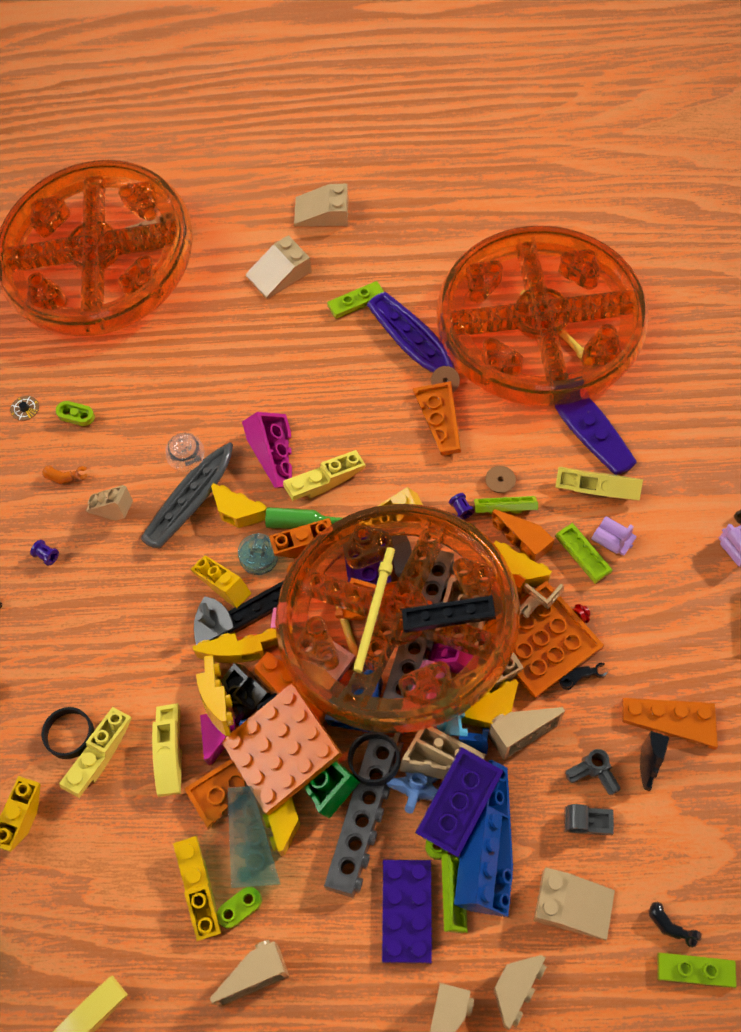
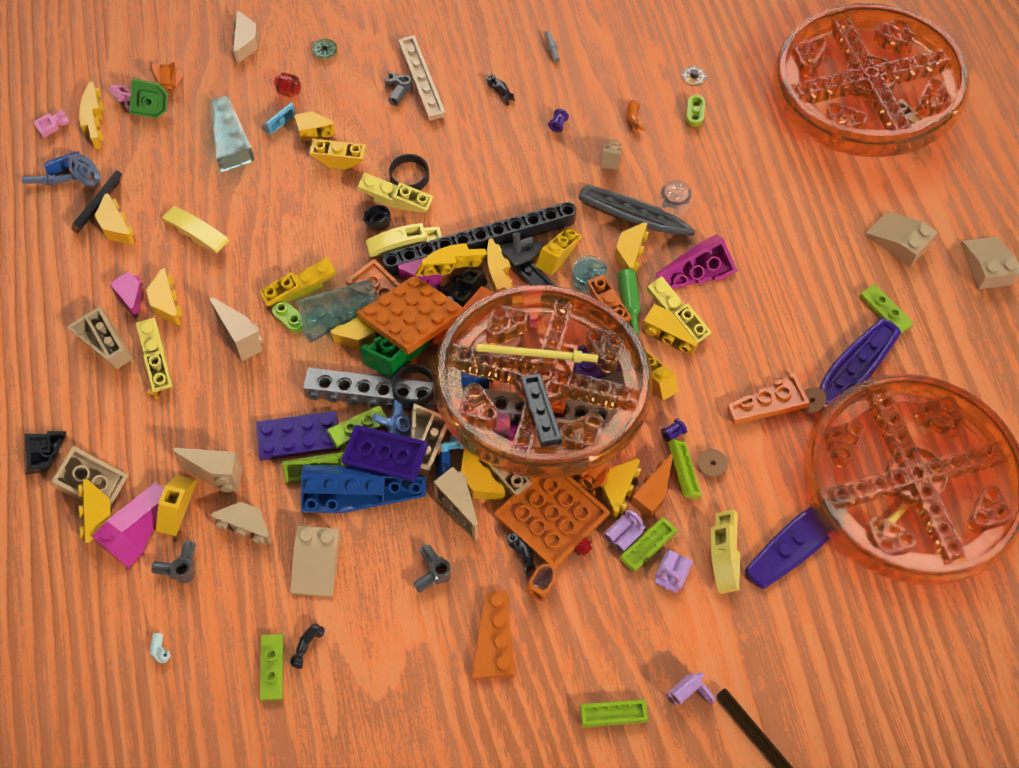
camera: 75 degrees right, 0 degrees up
tan bracket [517,583,564,619] -> none
dark grey plate [564,804,614,836] -> none
black slope [640,731,669,791] -> none
none -> lime plate [327,405,387,449]
none -> black hair [363,204,391,231]
none -> black beam [383,202,576,276]
none -> rock [526,564,557,602]
none -> lavender piece [603,510,646,554]
none -> yellow slope [642,304,698,355]

